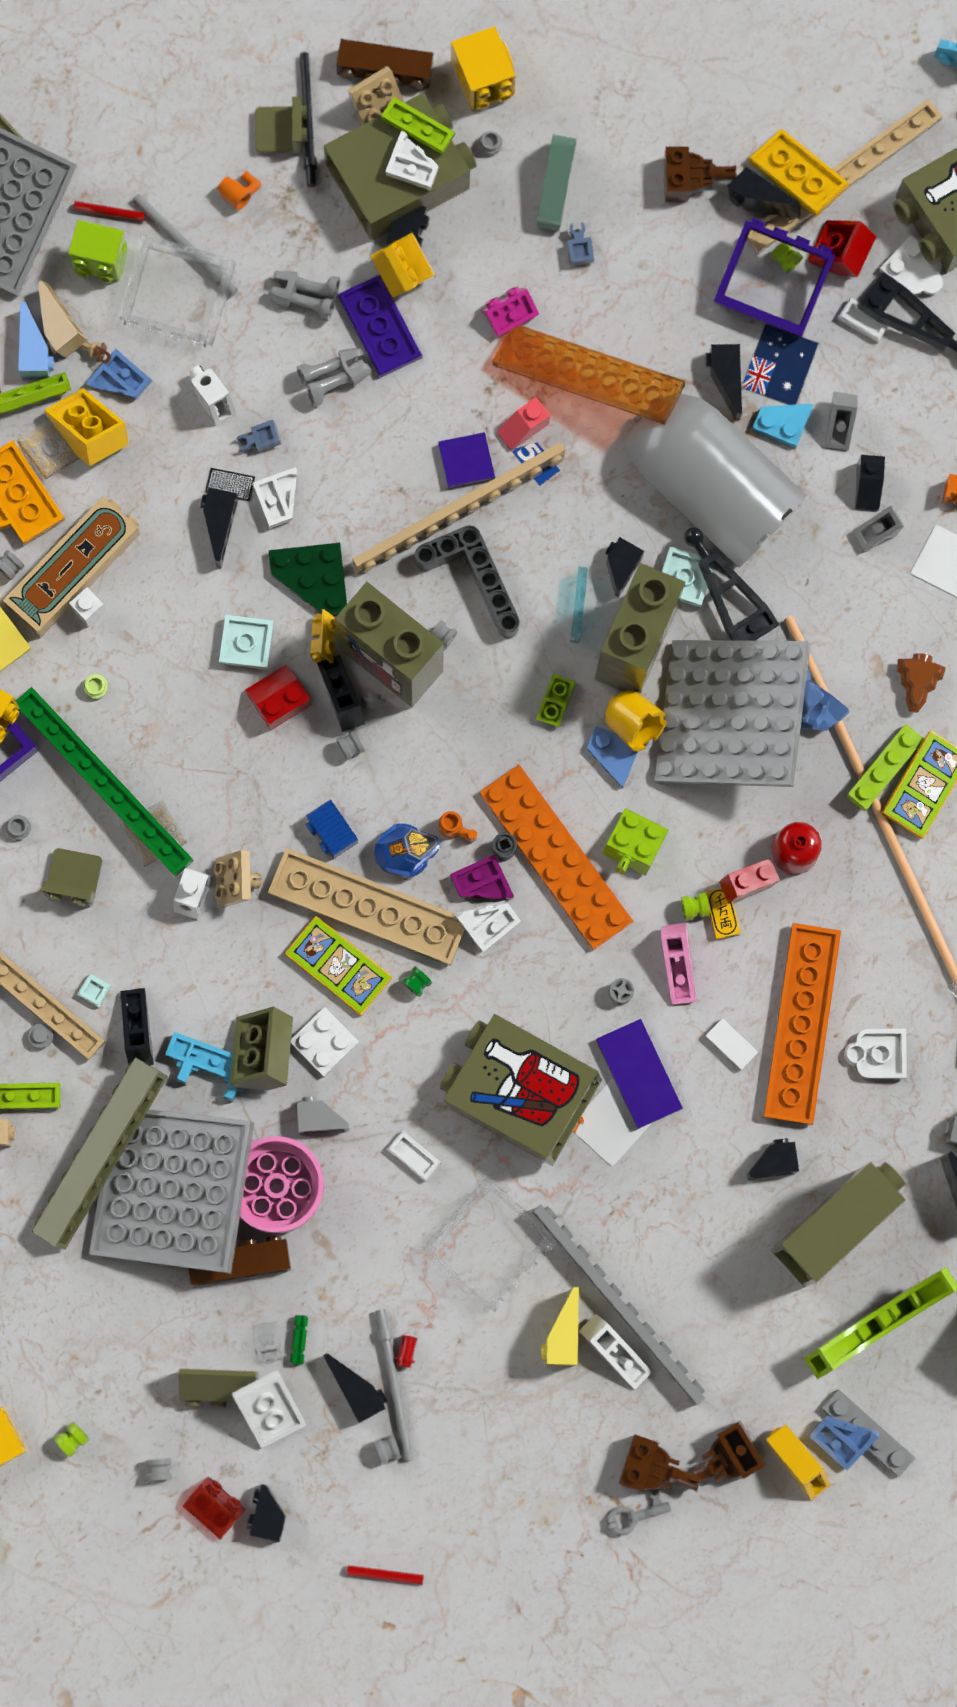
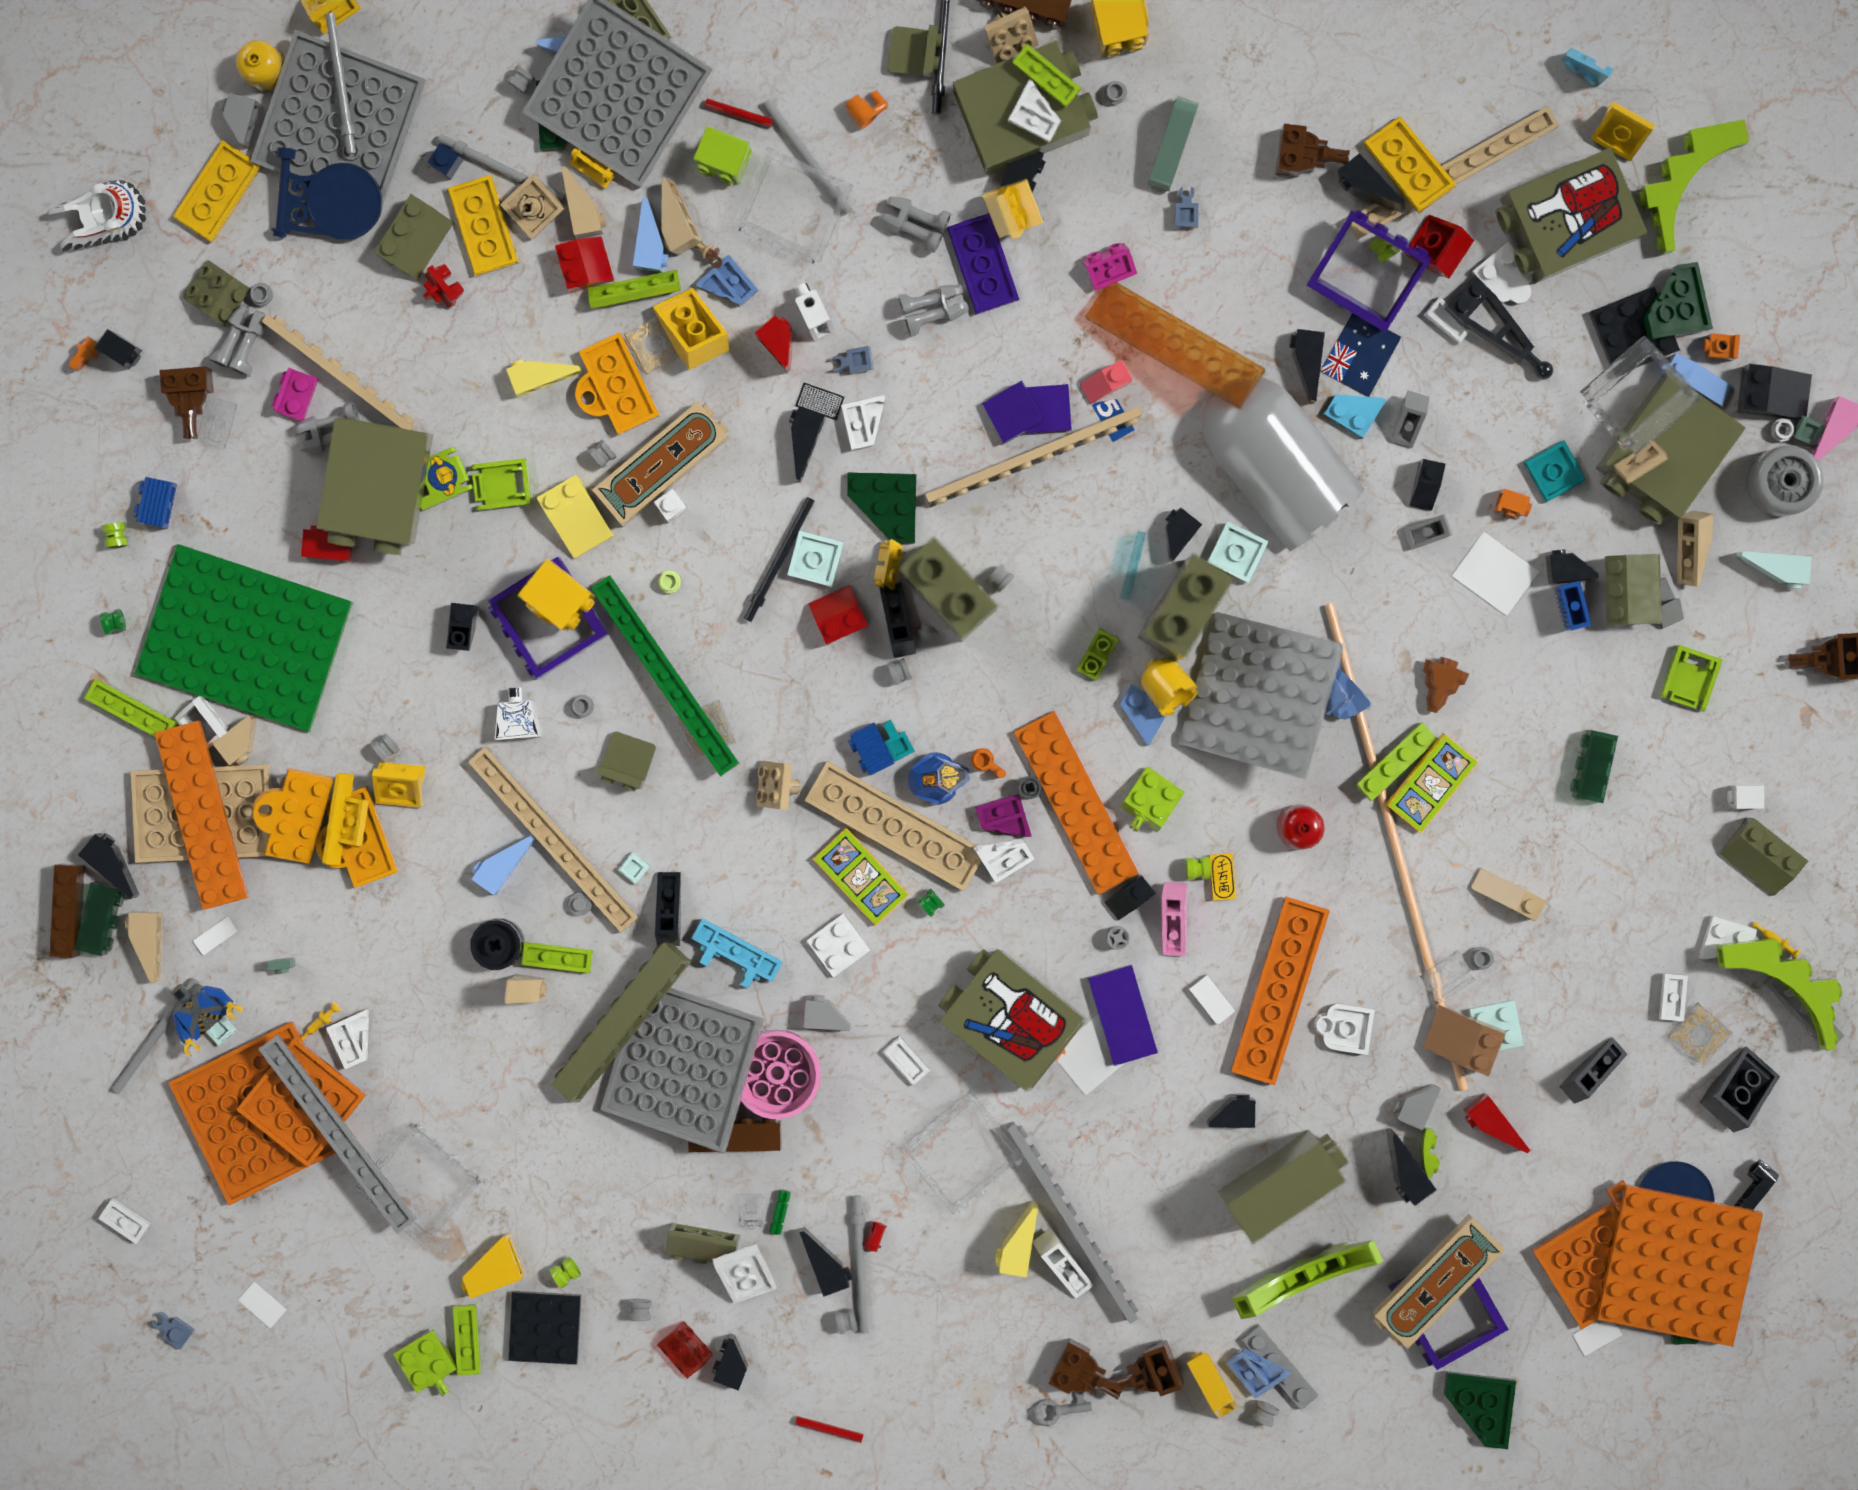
camera: 15 degrees right, 10 degrees up
white torso [174,868,213,920] -> none
olive slope [230,1006,293,1090] -> none
dark grey beam [415,525,520,638] -> none
black plate [684,527,780,641] -> none
brick [719,858,780,904] -> none
none -> black plate [508,1291,582,1365]
none -> black bar [743,497,815,622]
none -> red slope [755,314,793,373]
none -> teal plate [883,719,915,762]
none -> dark purple tile [982,381,1044,444]
none -> black slope [1104,874,1156,920]
none -> light grey wheel [1251,1400,1279,1427]

